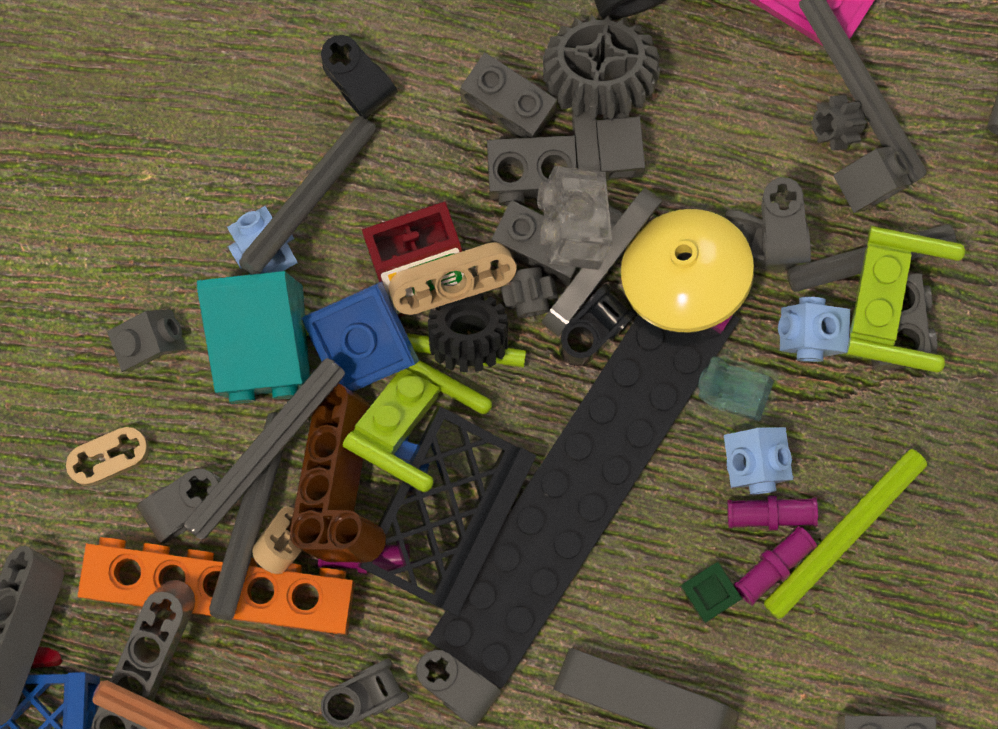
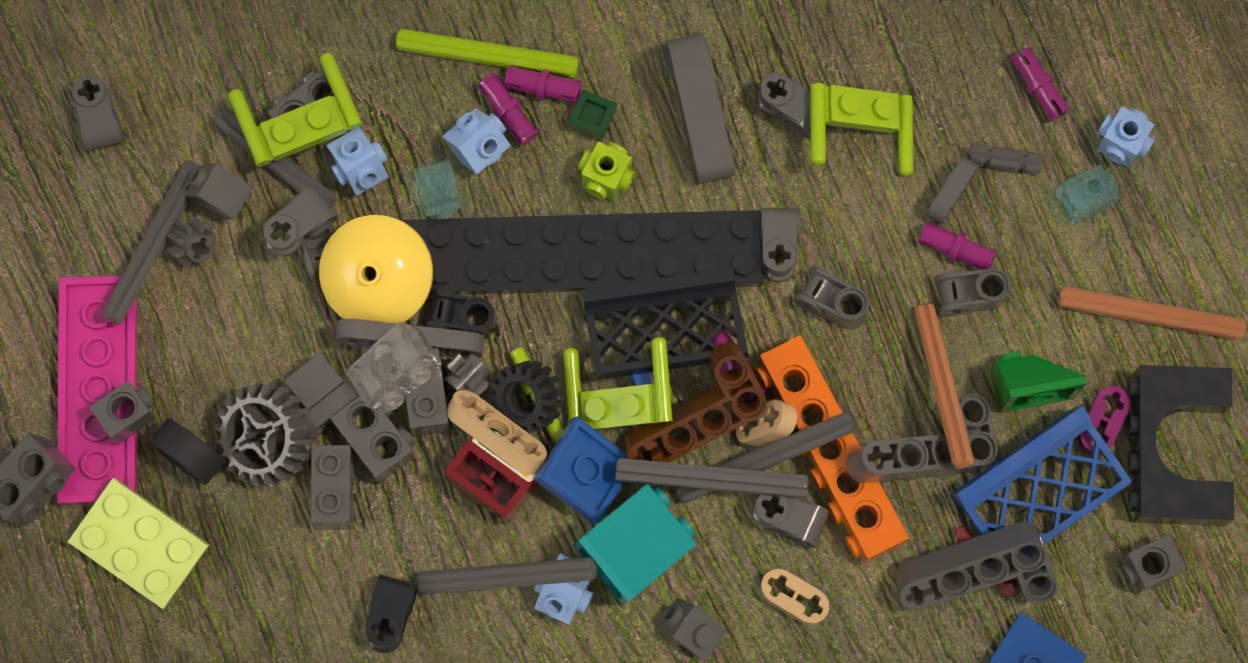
camera: 125 degrees left, 5 degrees down
none -> lime brick [578,141,635,202]

